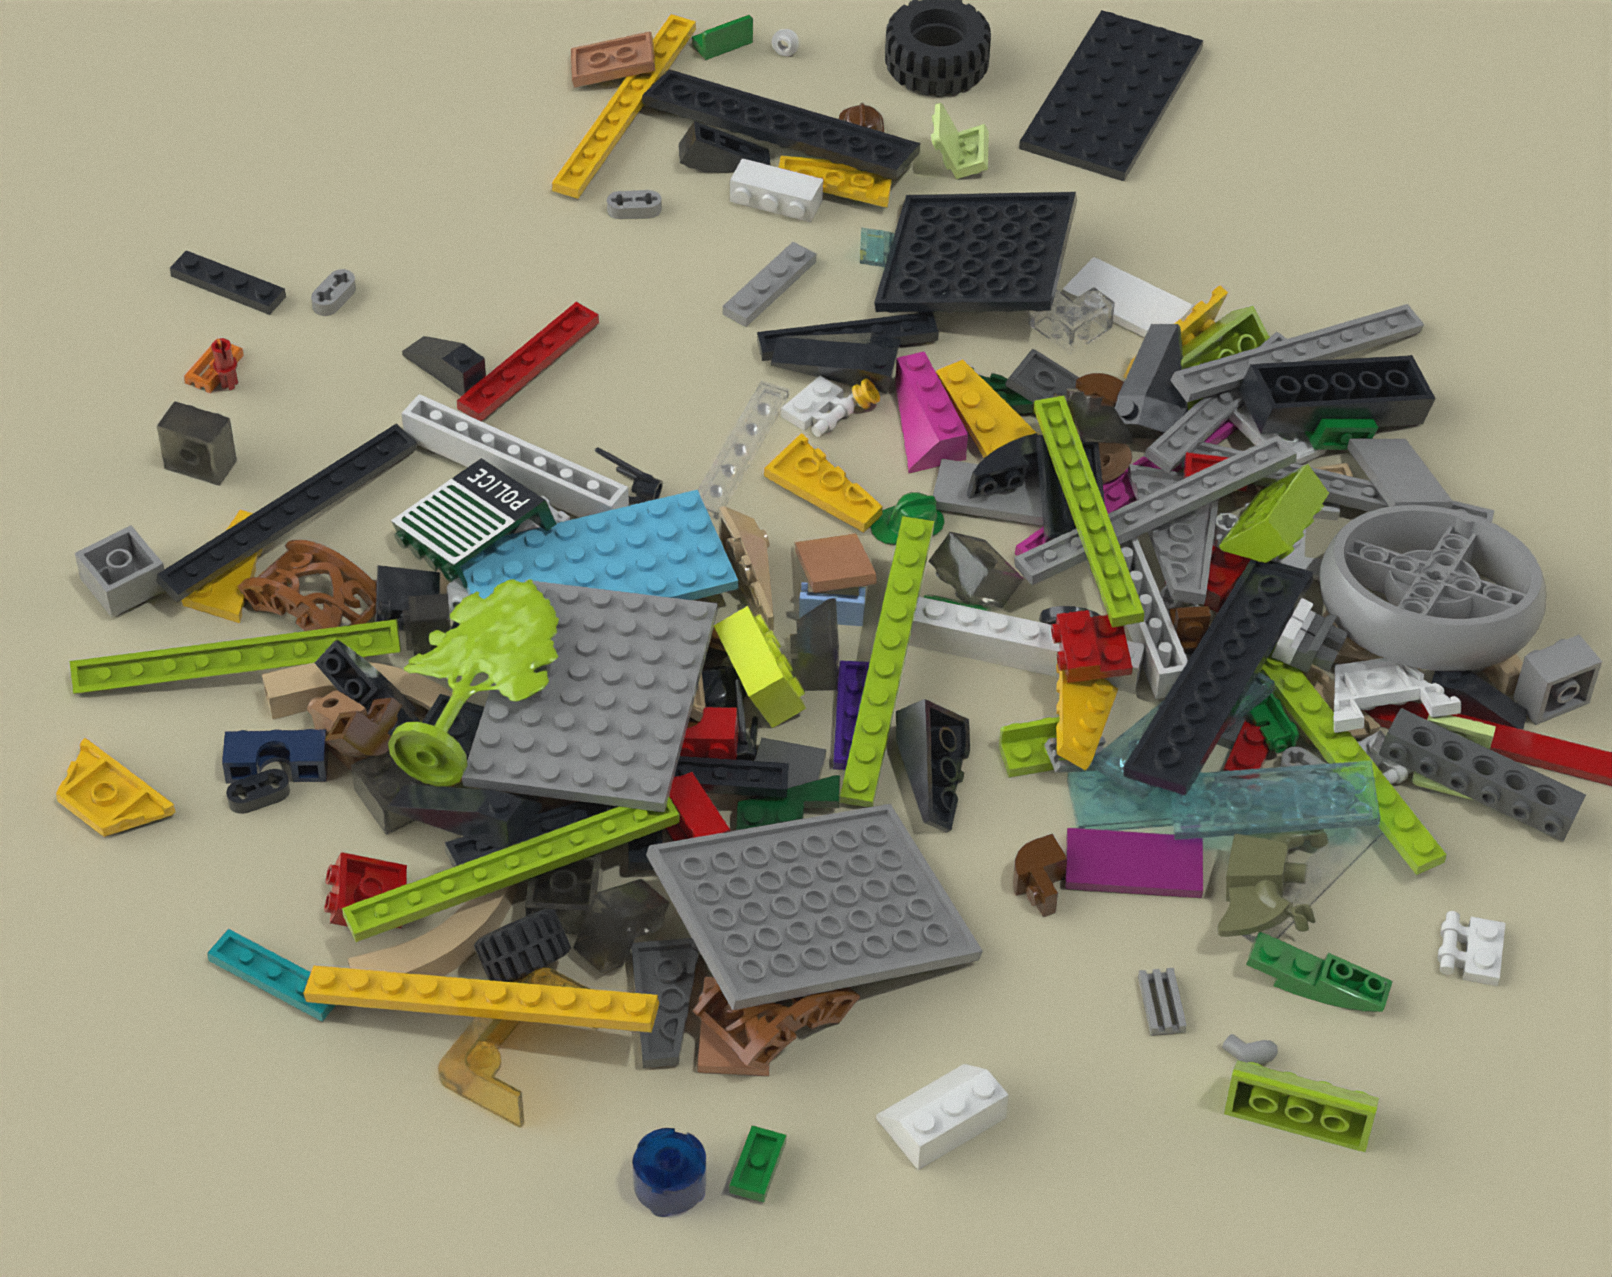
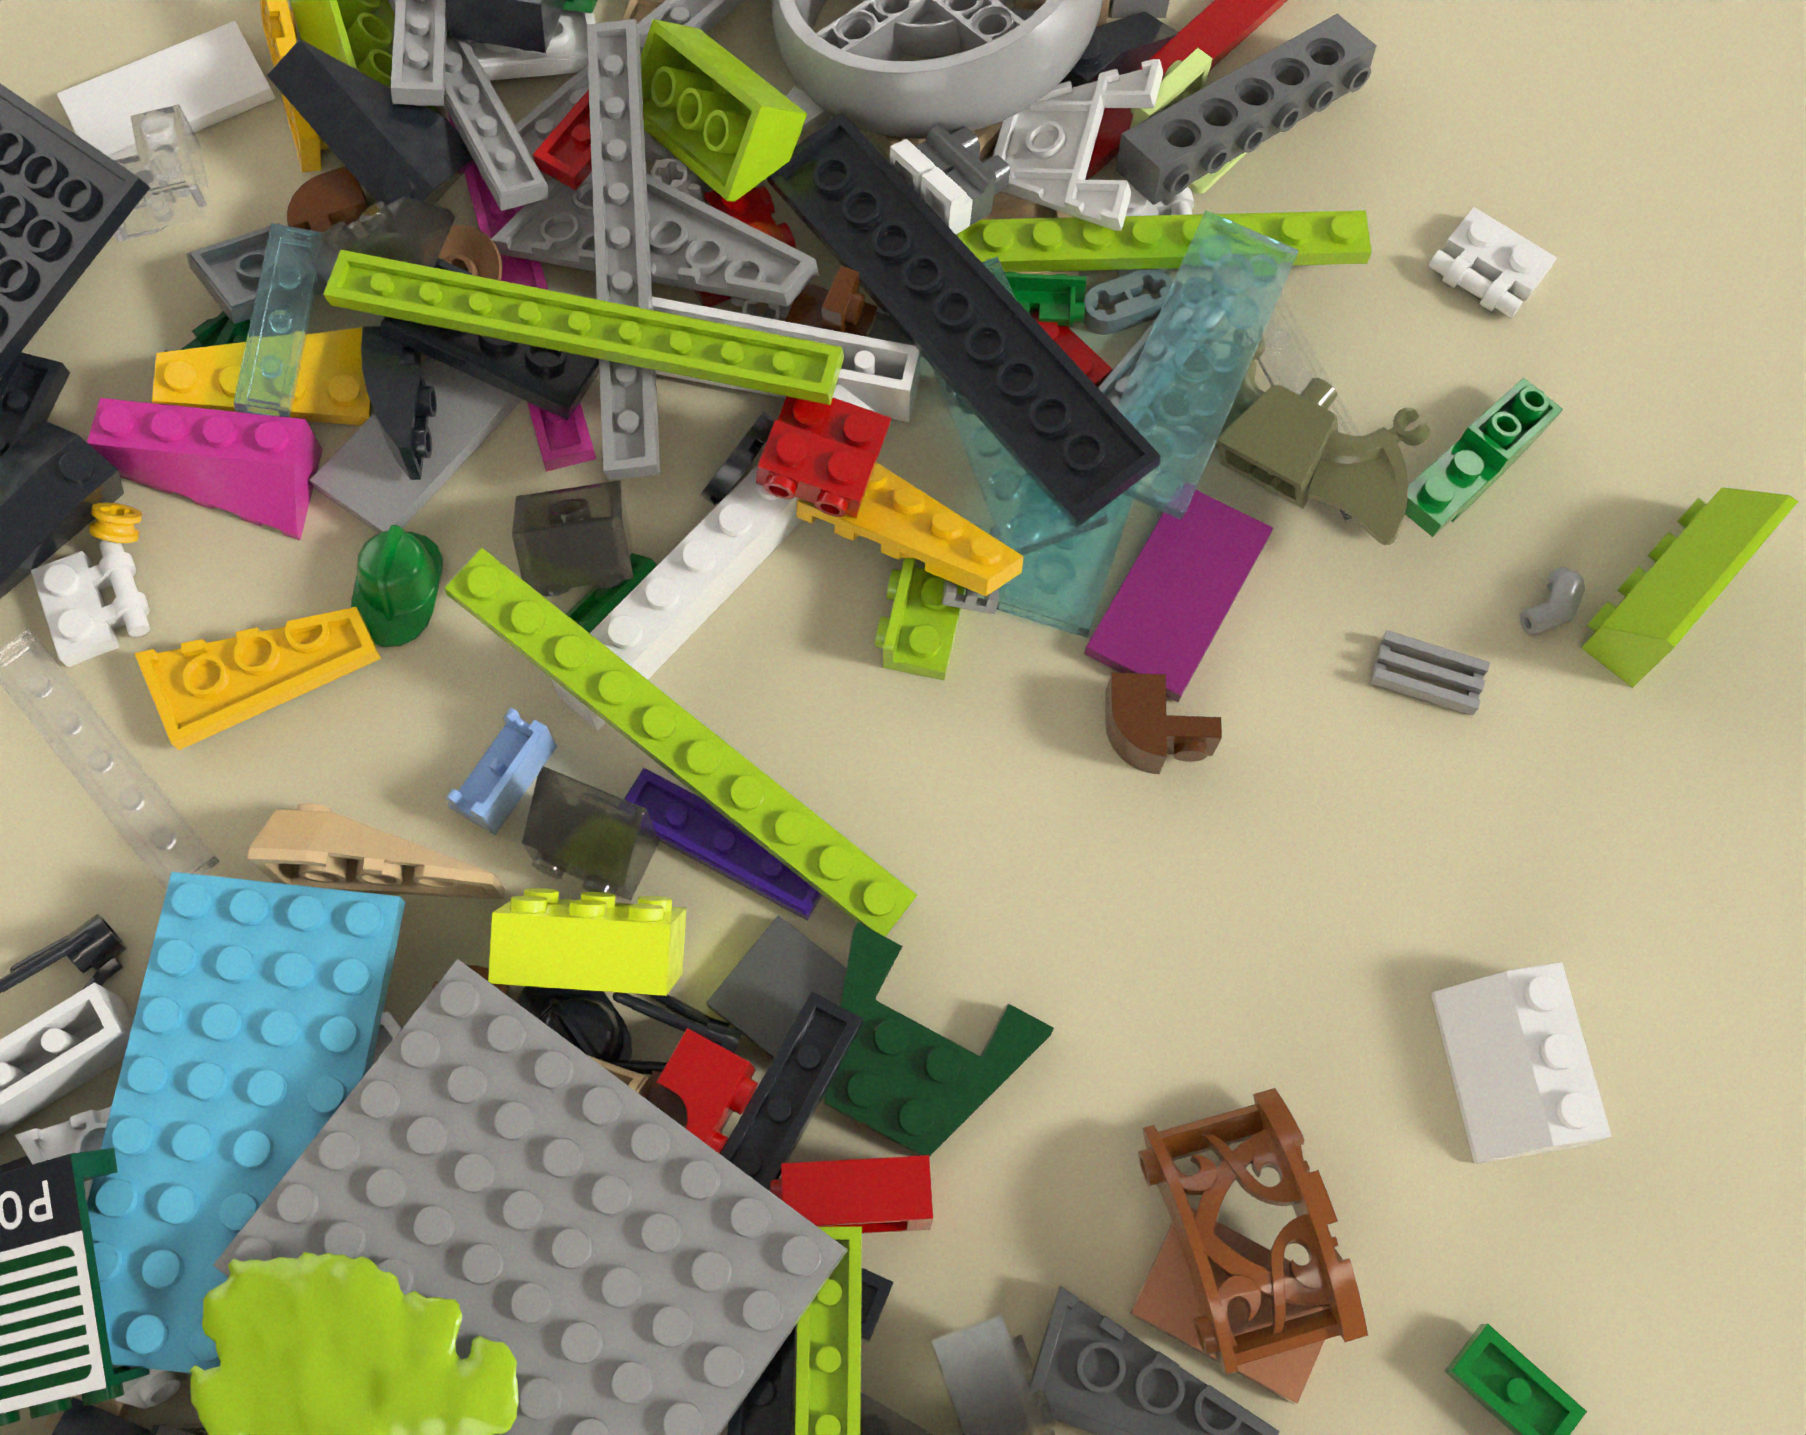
camera: 65 degrees left, 20 degrees up
light grey plate [646,804,983,1010] -> none
nougat tile [795,533,877,593] -> none
black wedge [896,699,970,832] -> none
none -> clear light blue tile [234,223,325,417]

